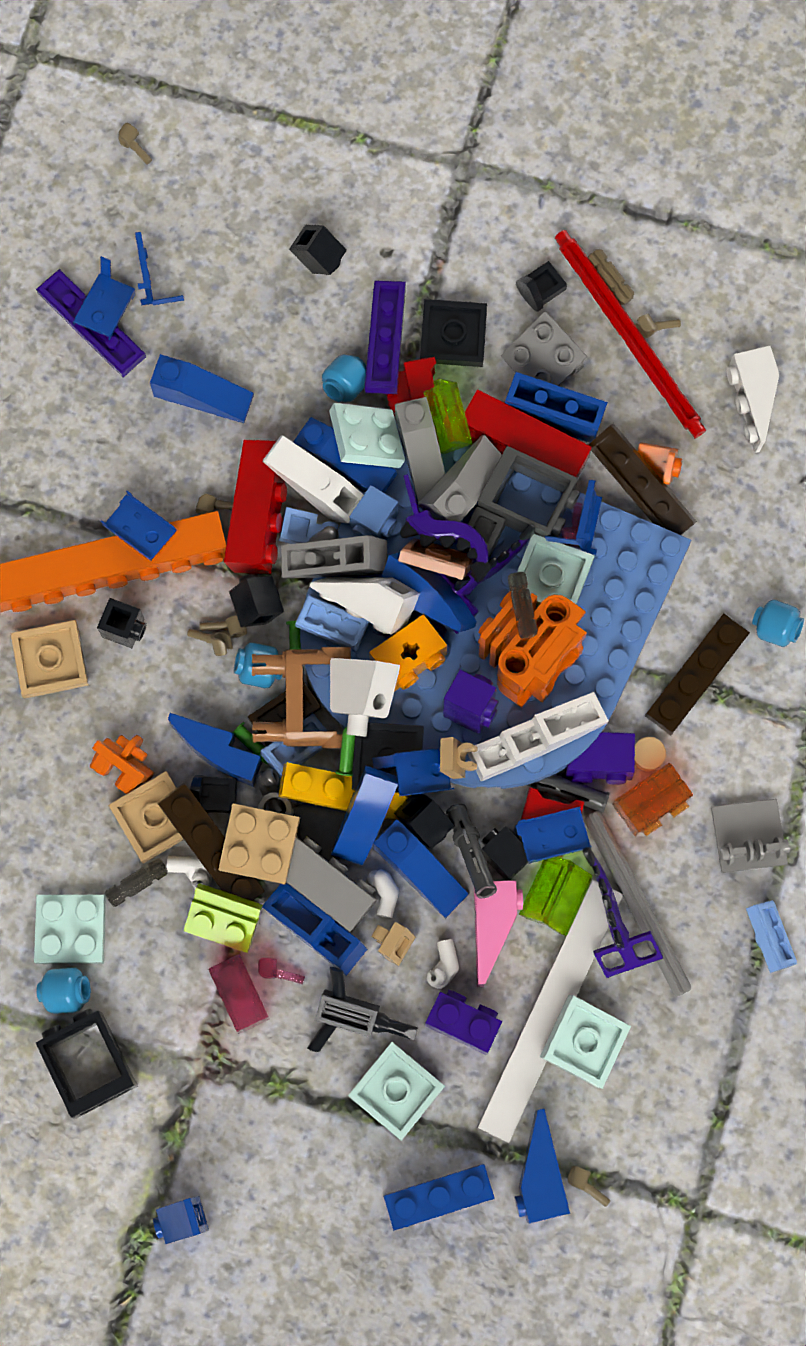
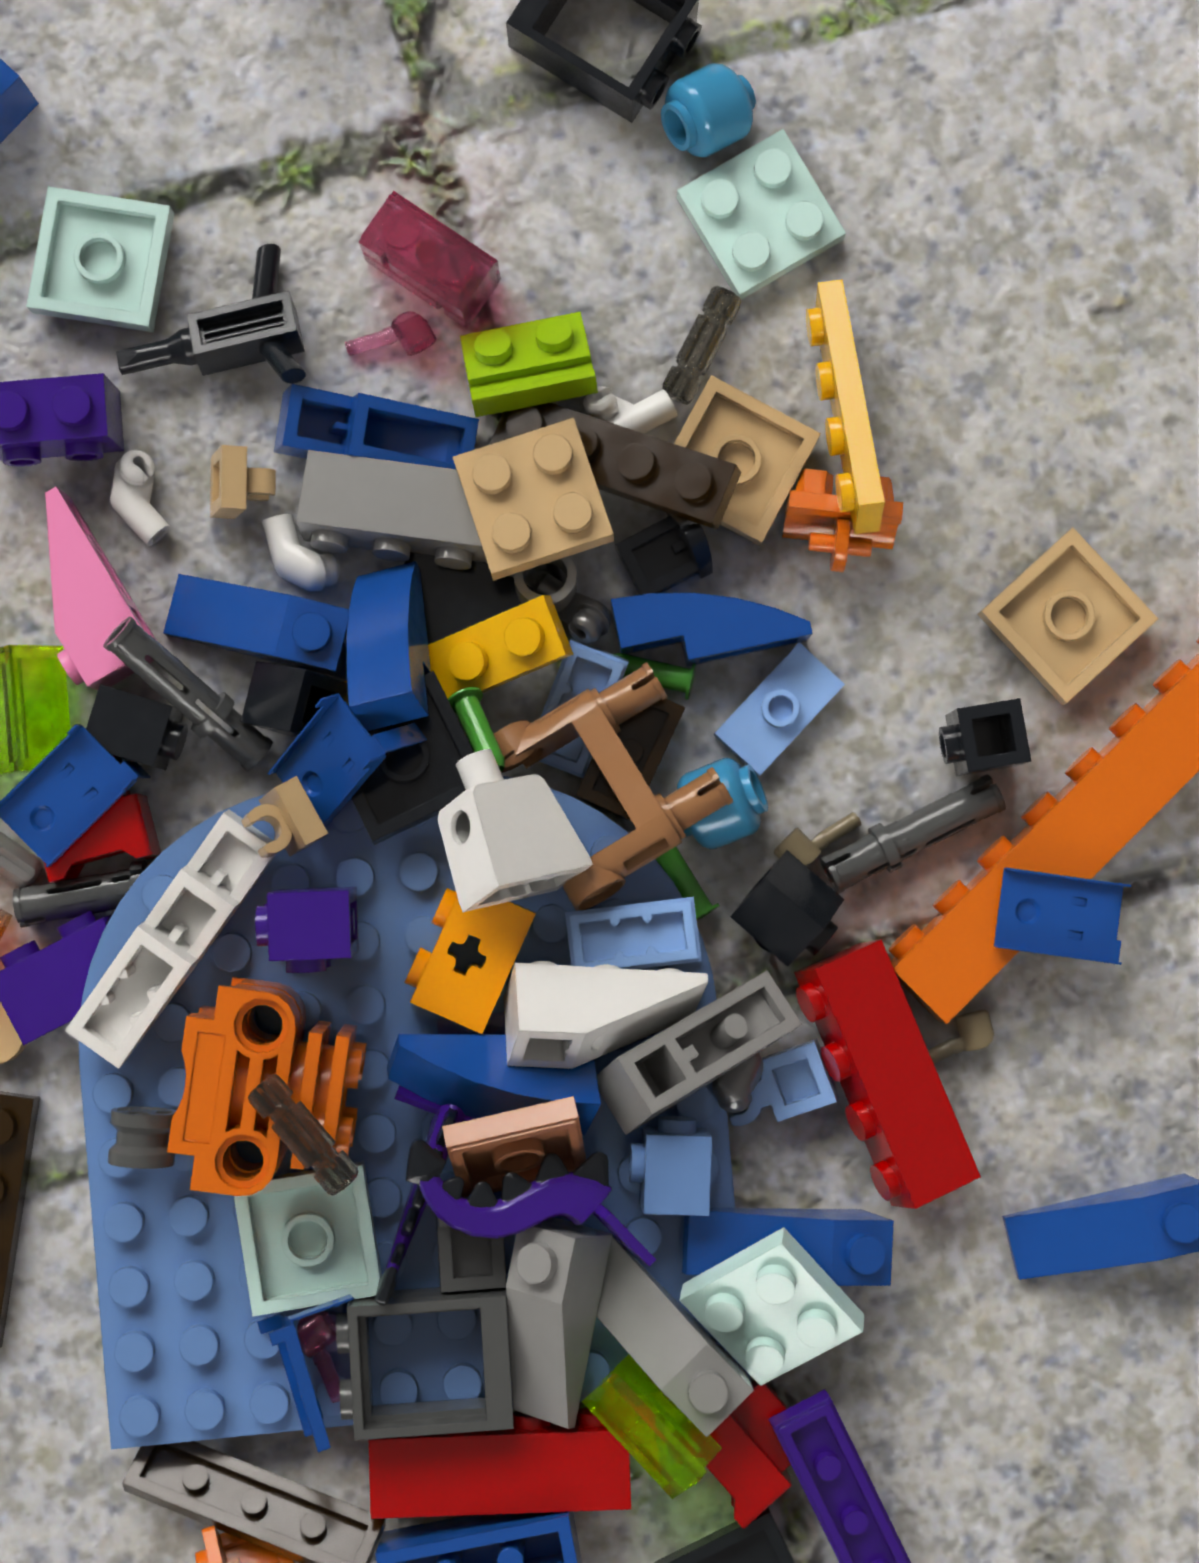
camera: 155 degrees right, 10 degrees up
dark tan hand [187,629,233,656] -> none
white slope [263,435,364,523] -> none
dark azure head [322,354,366,402] -> none
none -> dark grey wheel [108,1106,176,1169]
none -> light blue plate [714,642,845,777]
none -> yellow plate [806,279,885,535]
none -> dark grey pin [820,774,1006,894]

